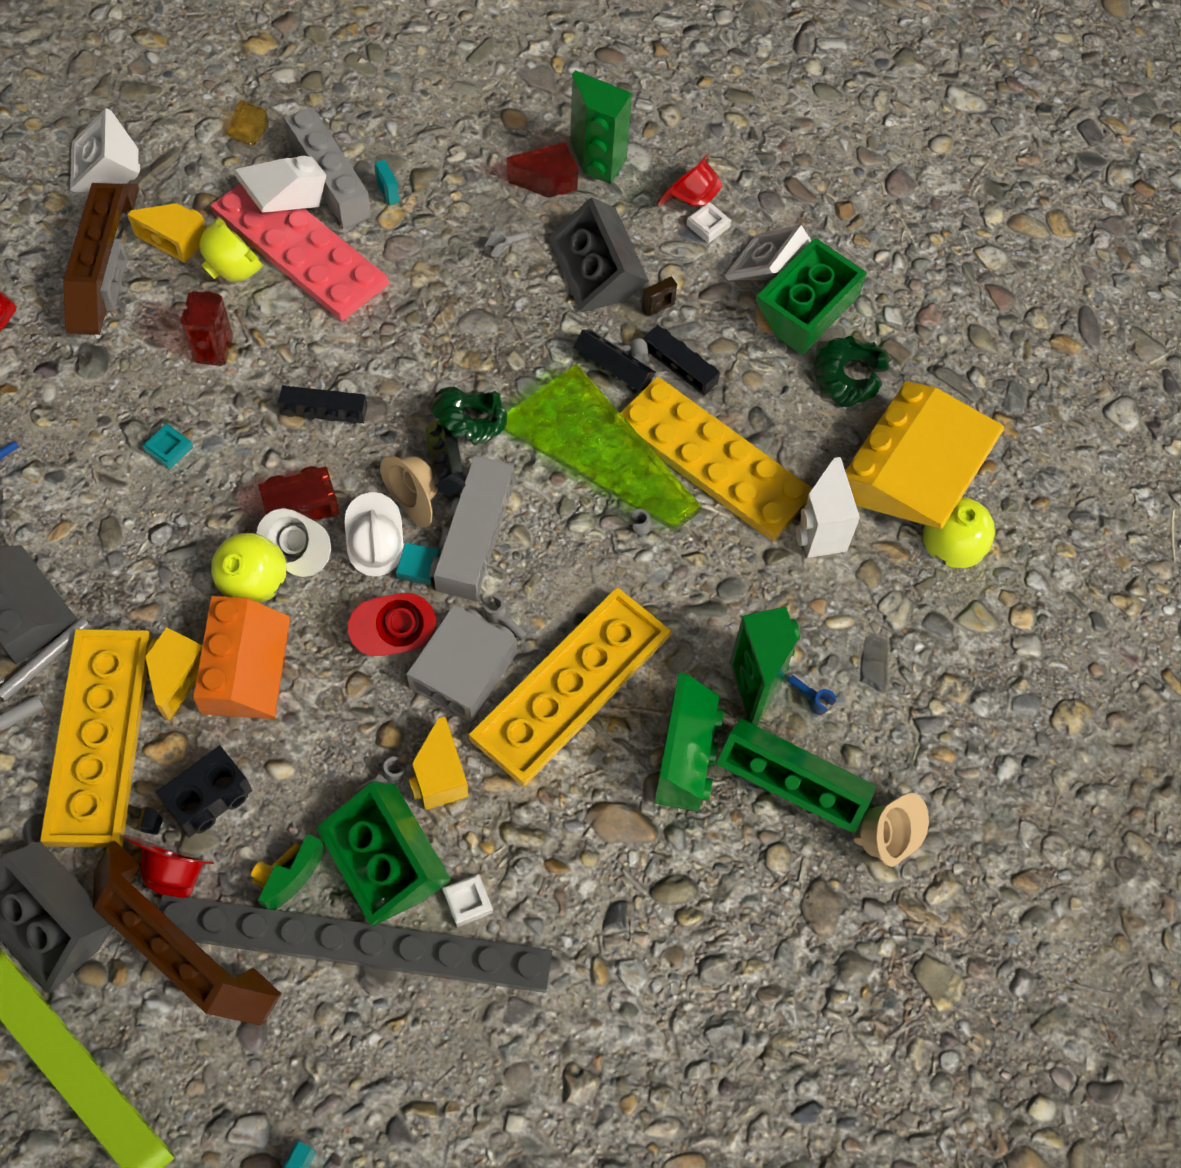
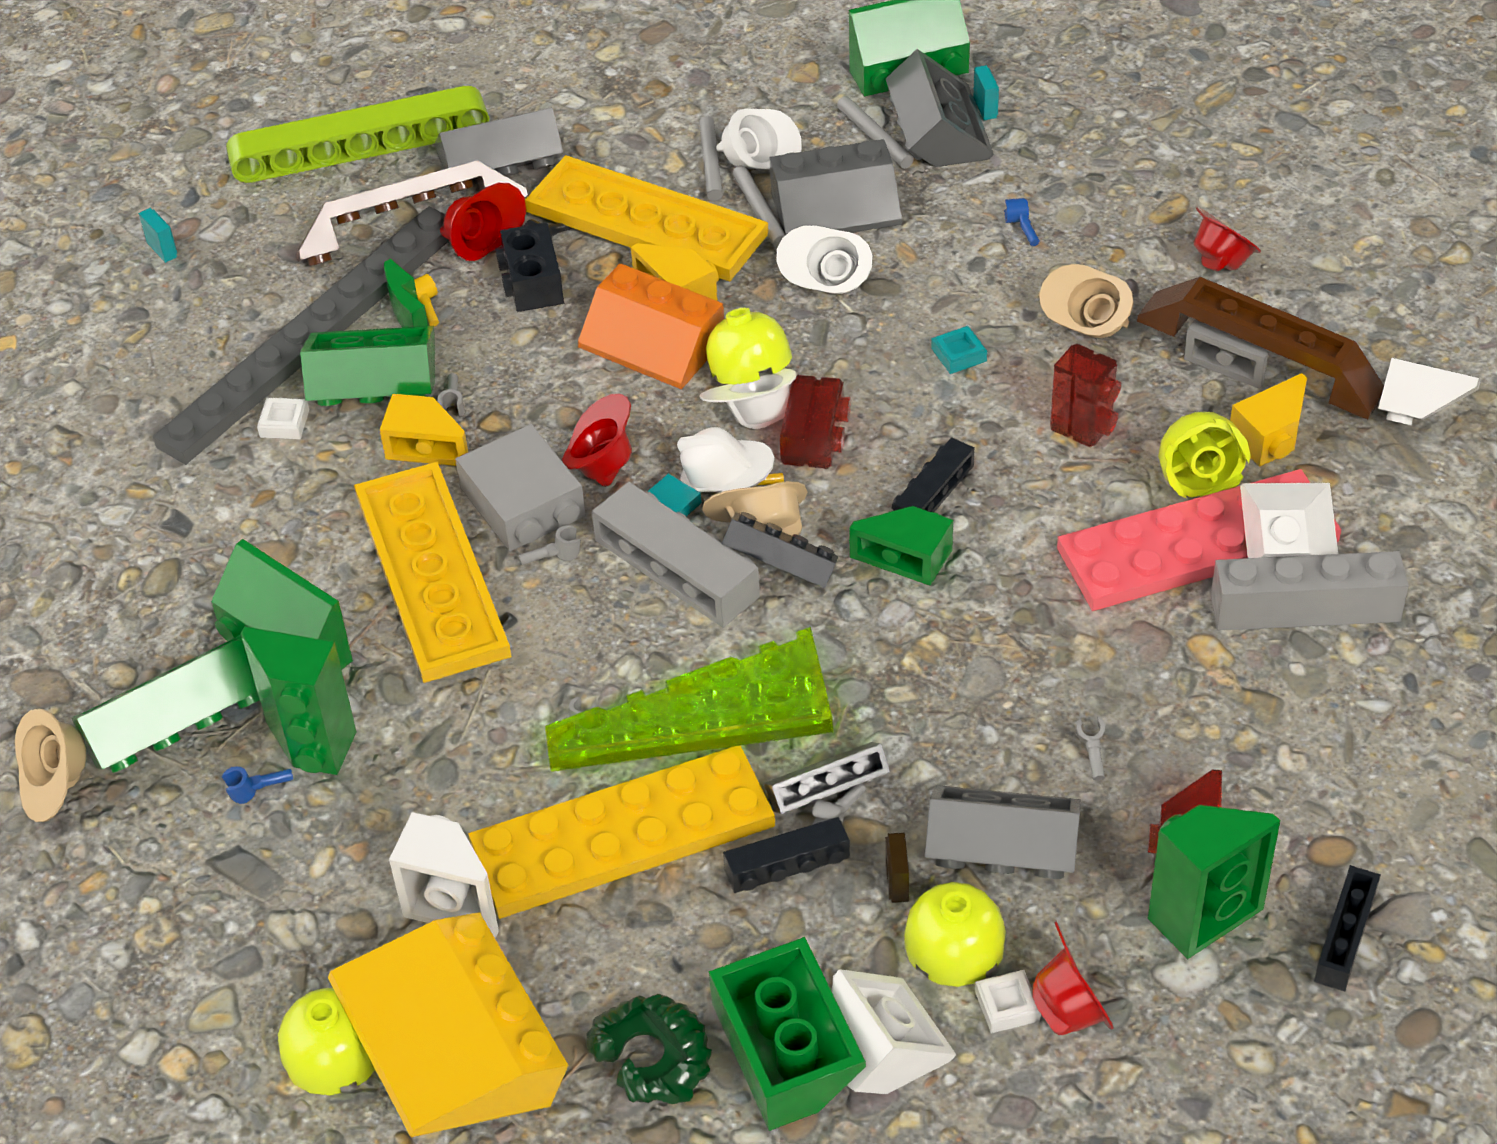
camera: 125 degrees right, 15 degrees down
clear yellow slope [226,100,269,146] -> none
teal tile [374,159,399,206] -> none
dark green piece [430,386,507,446] -> none
none -> white piece [776,226,873,294]
none -> green slope [849,506,954,586]
none -> neon yellow cylinder [904,882,1006,987]
none -> tan piece [1039,264,1134,338]
none -> black piece [1314,865,1381,992]

